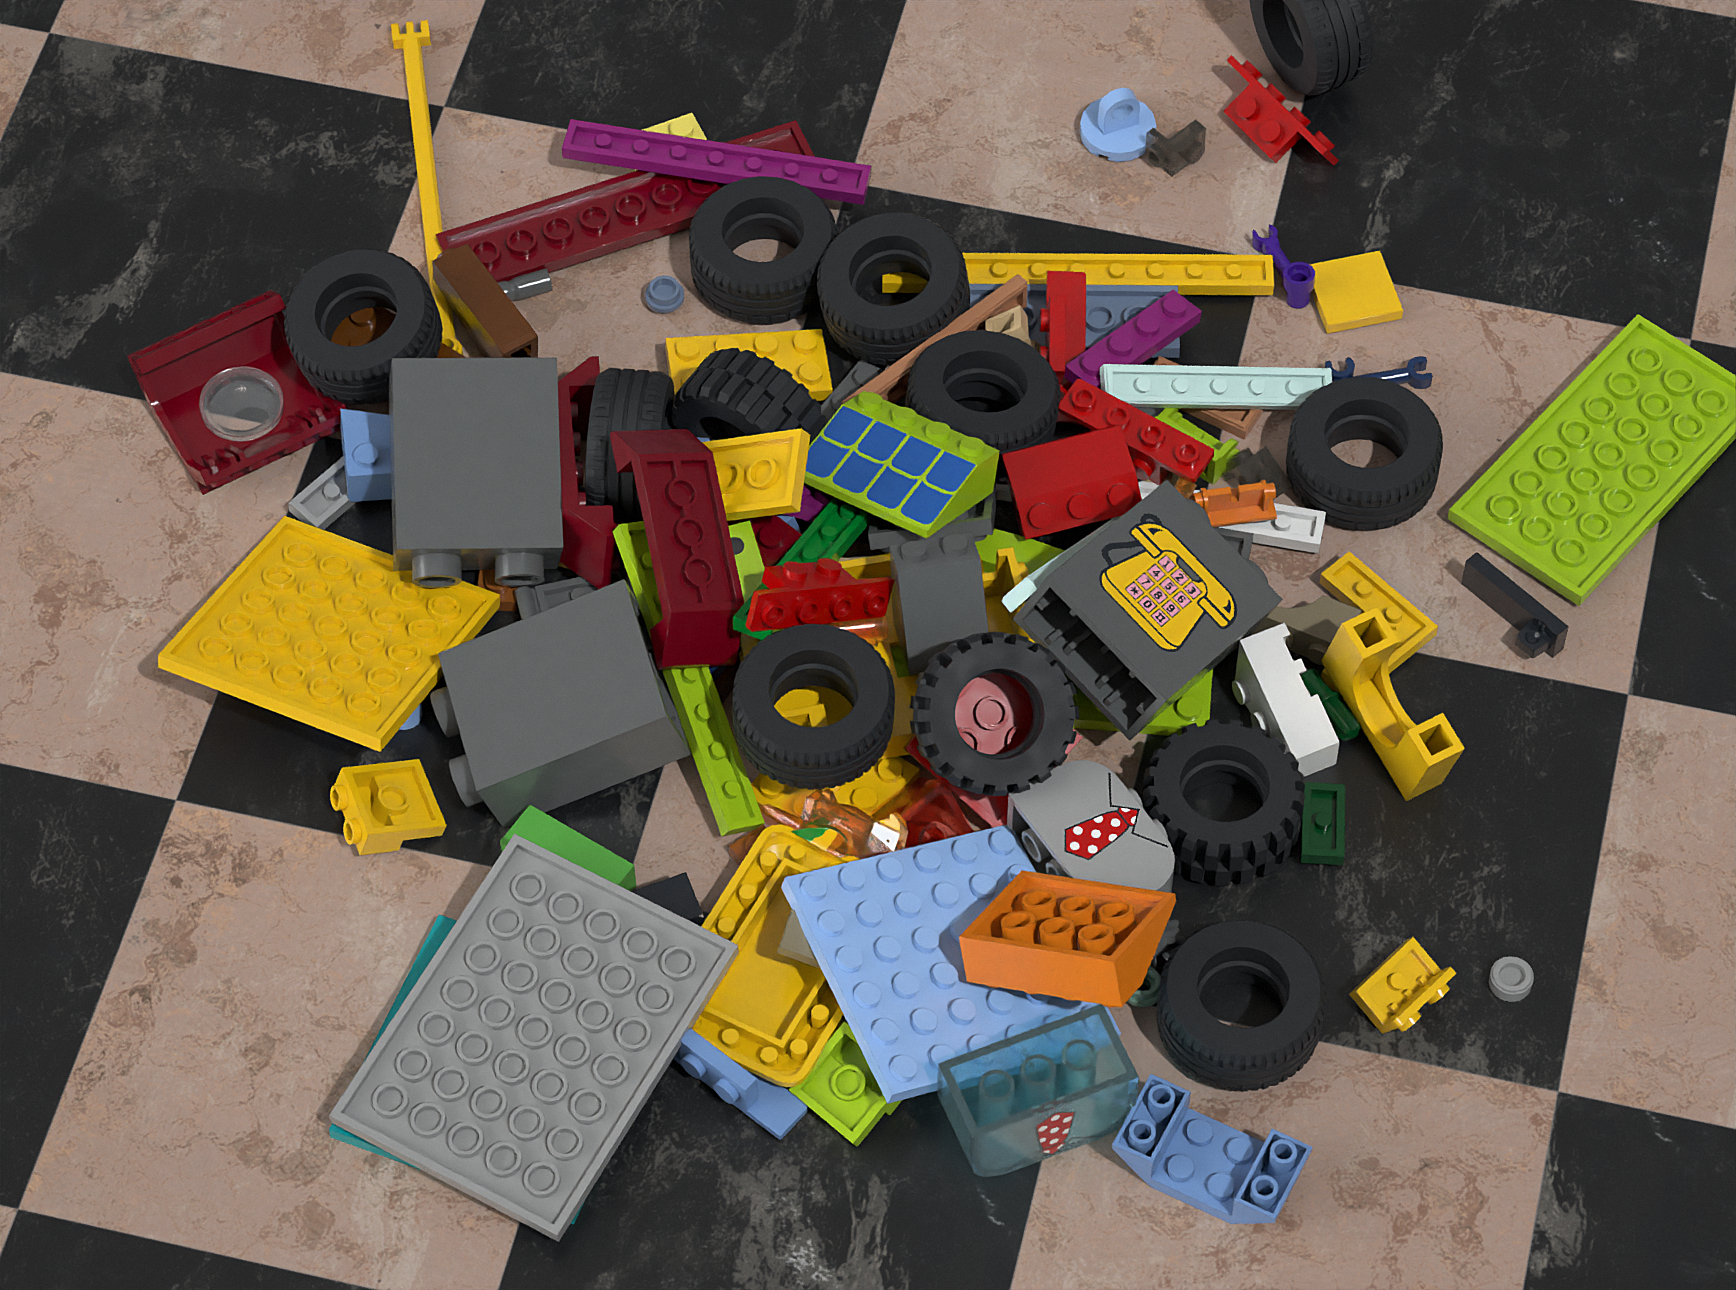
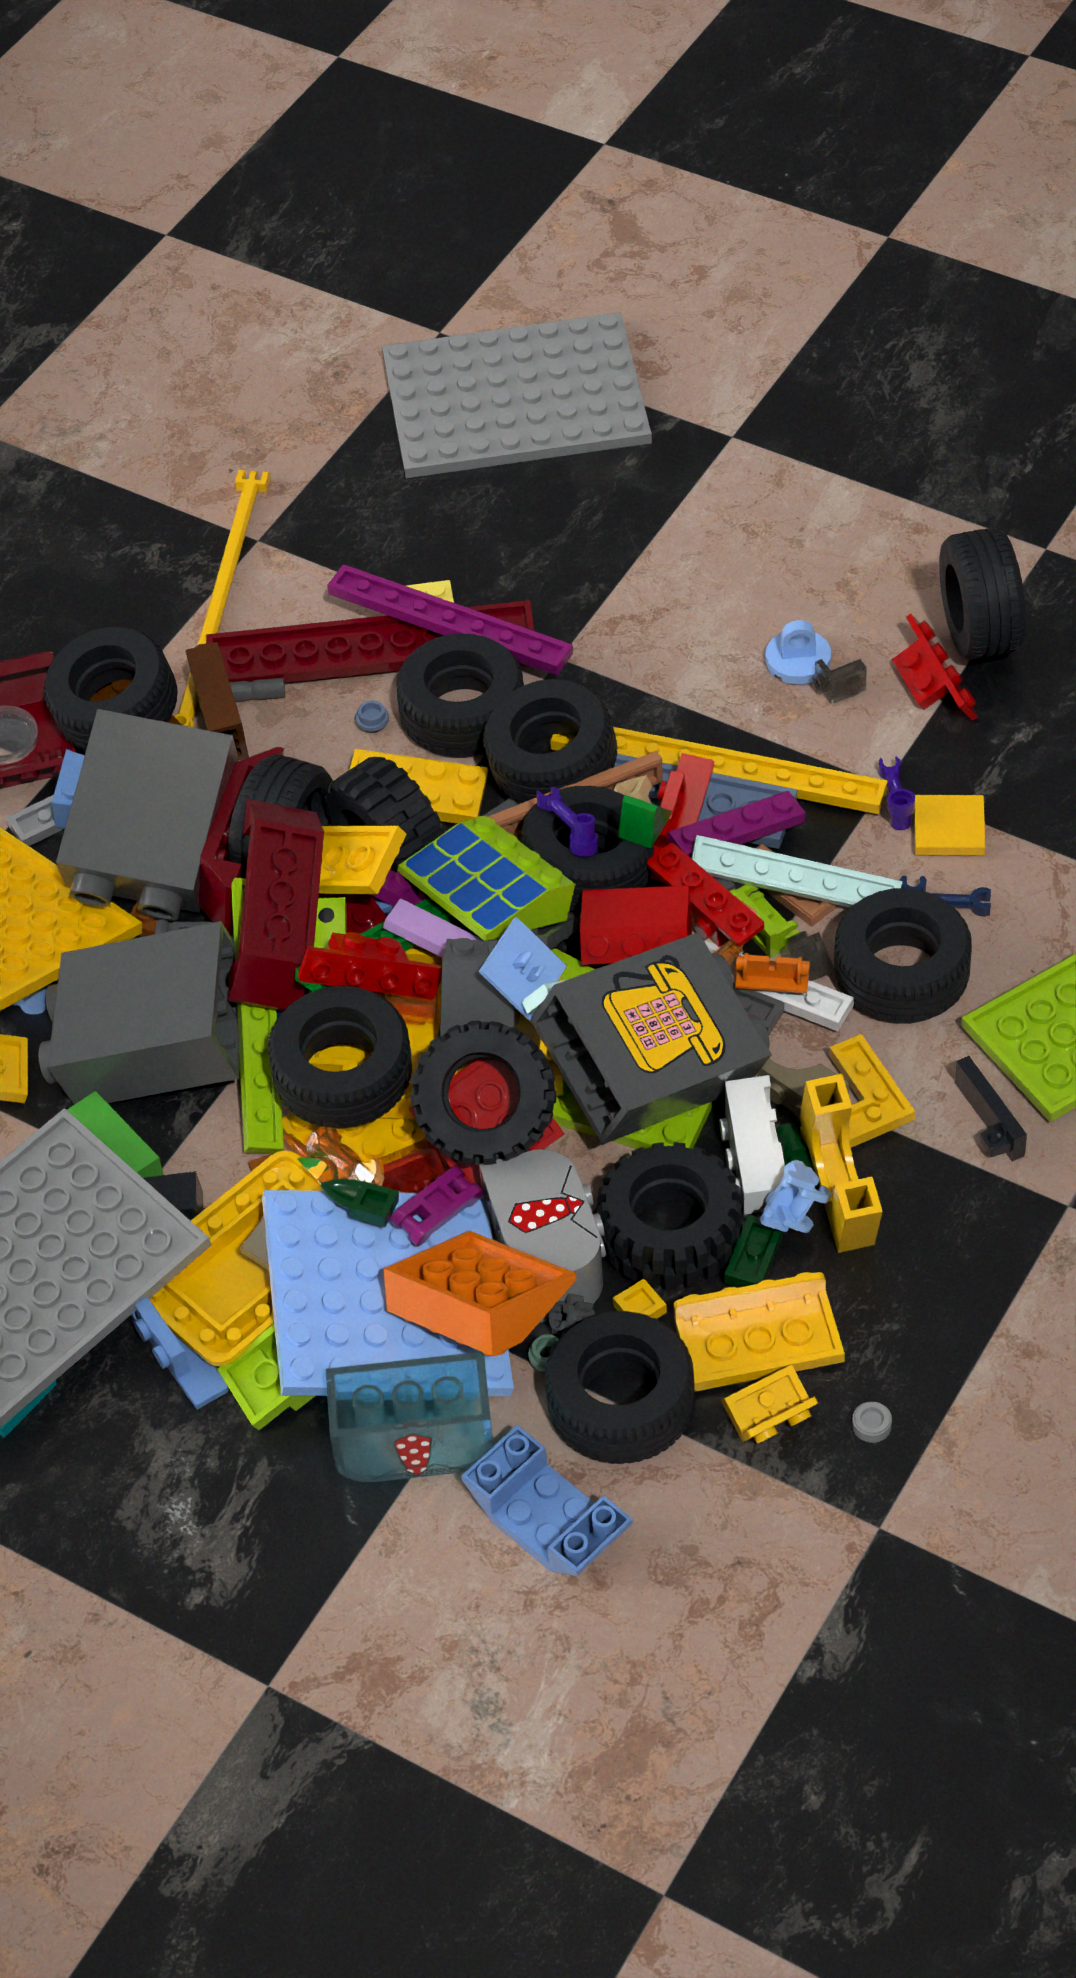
camera: 20 degrees right, 5 degrees down
none -> dark green plate [320,1179,399,1227]
none -> lavender tile [383,898,484,958]
none -> magenta plate [390,1166,484,1247]
none -> light blue piece [478,917,567,1020]
none -> dark purple brick [537,786,598,856]
none -> yellow plate [613,1279,667,1319]
none -> green slope [618,795,672,849]
none -> yellow bracket [674,1272,845,1392]
none -> light blue piece [760,1160,832,1233]

